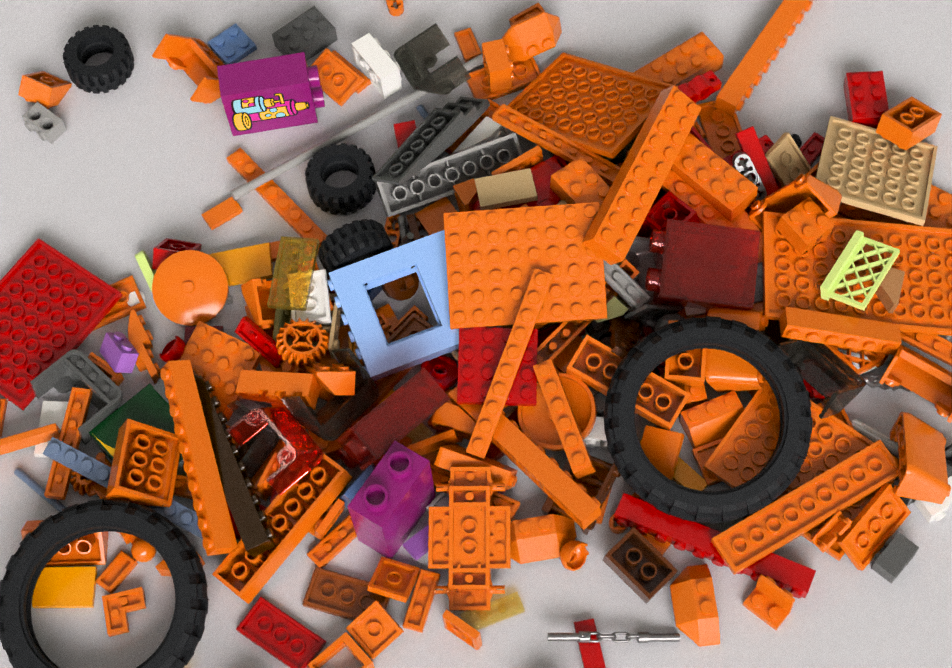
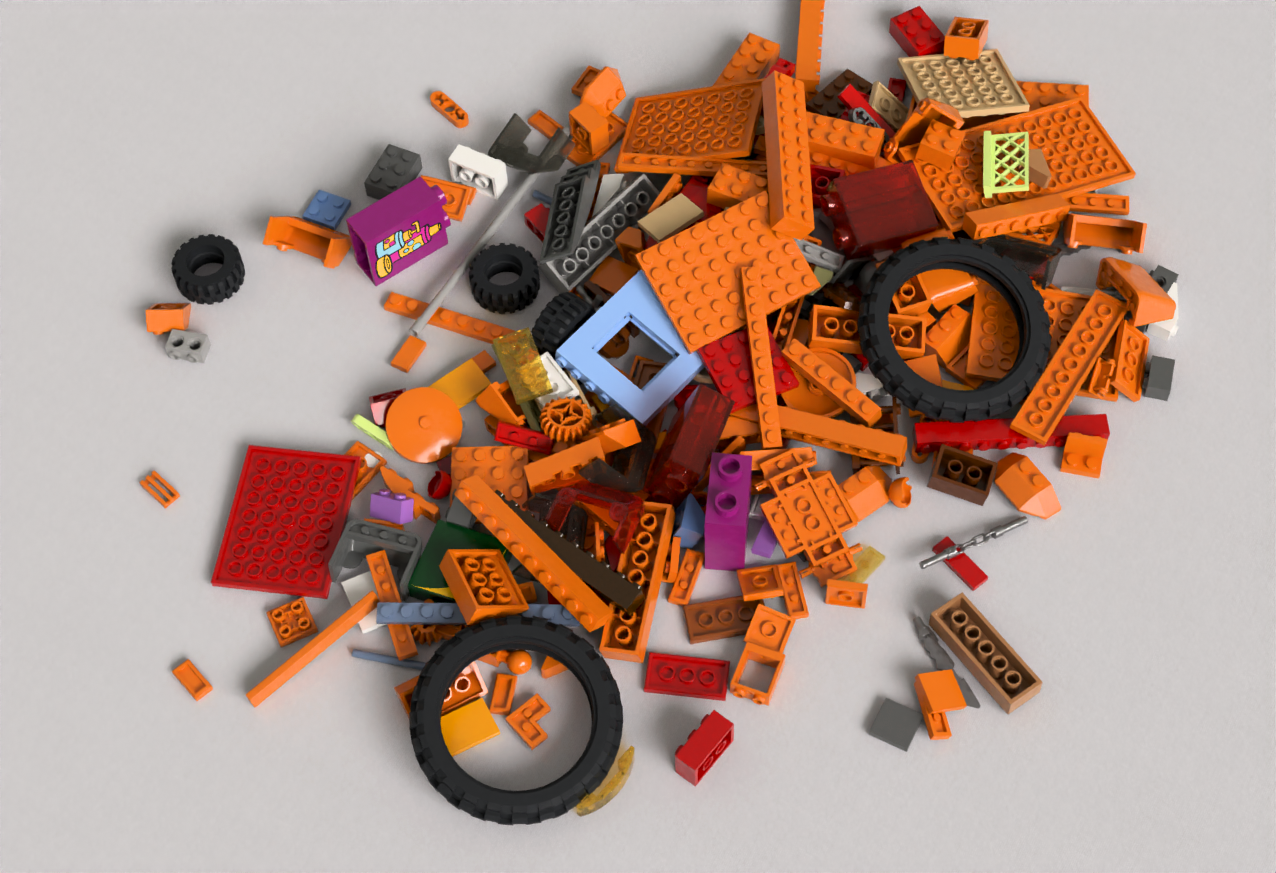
camera: 30 degrees left, 5 degrees down
none -> reddish brown plate [806,69,873,119]

